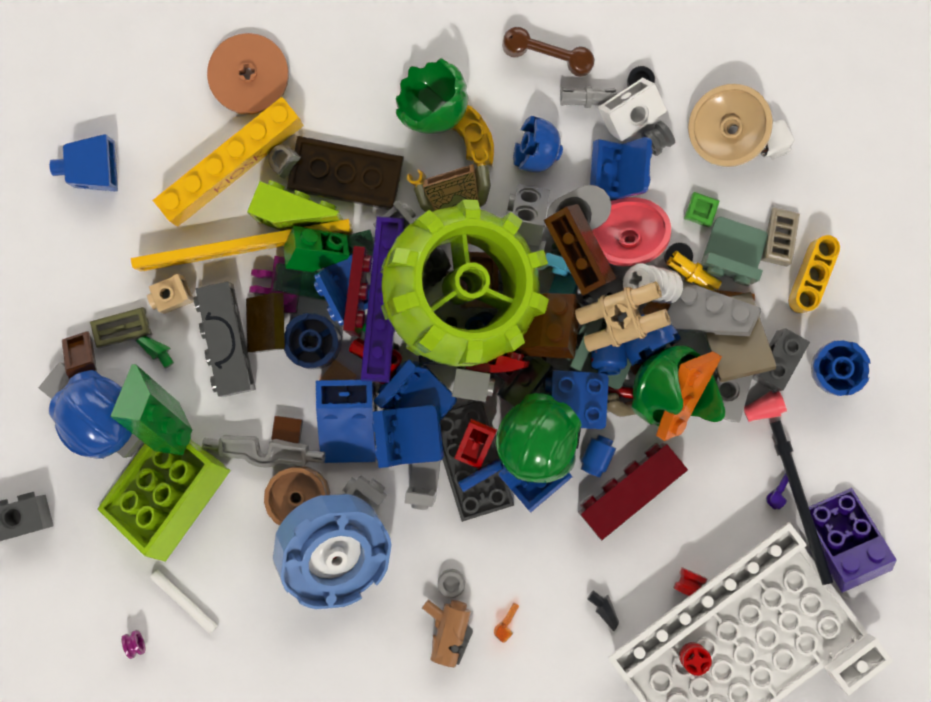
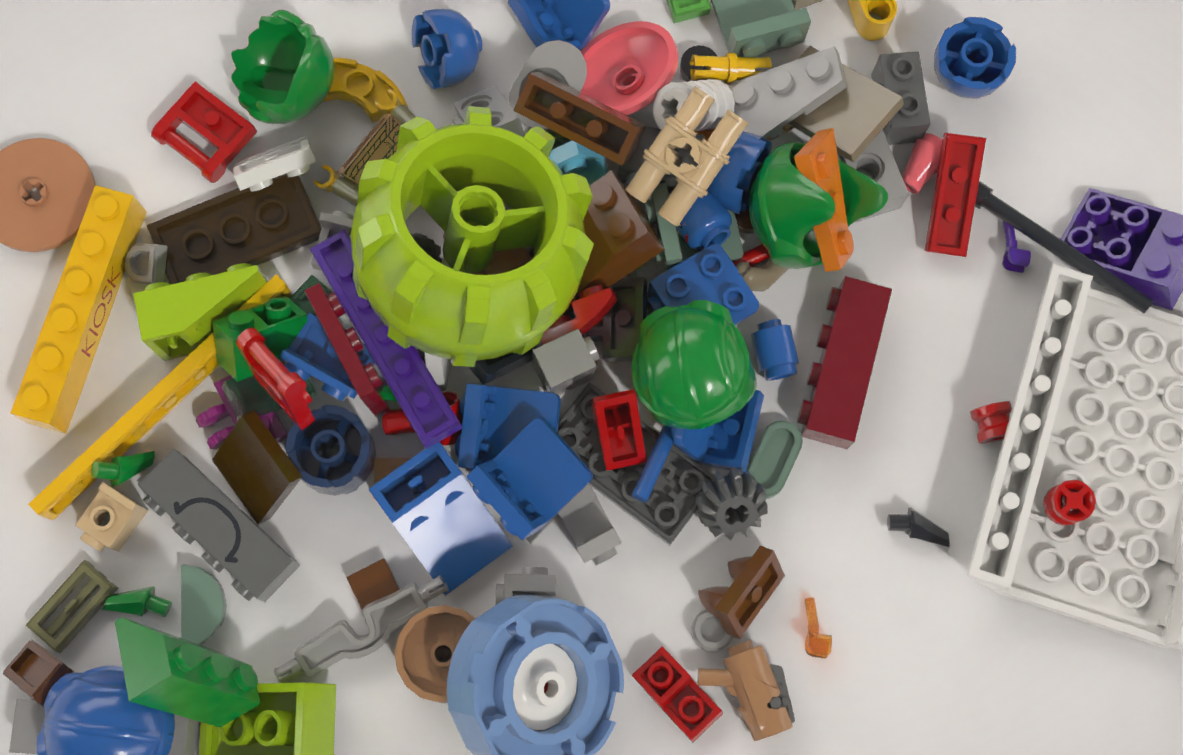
camera: 40 degrees left, 10 degrees down
none -> green bar [91,451,155,487]
none -> red plate [151,81,257,183]
none -> sand green tile [181,565,227,645]
none -> white plate [233,136,316,191]
none -> red plate [236,328,315,430]
none -> red slope [632,646,723,743]
none -> dark grey gear [696,467,768,541]
none -> reddish brown tile [698,545,785,639]
none -> sand green tile [746,421,803,499]
none -> red tile [924,133,986,257]

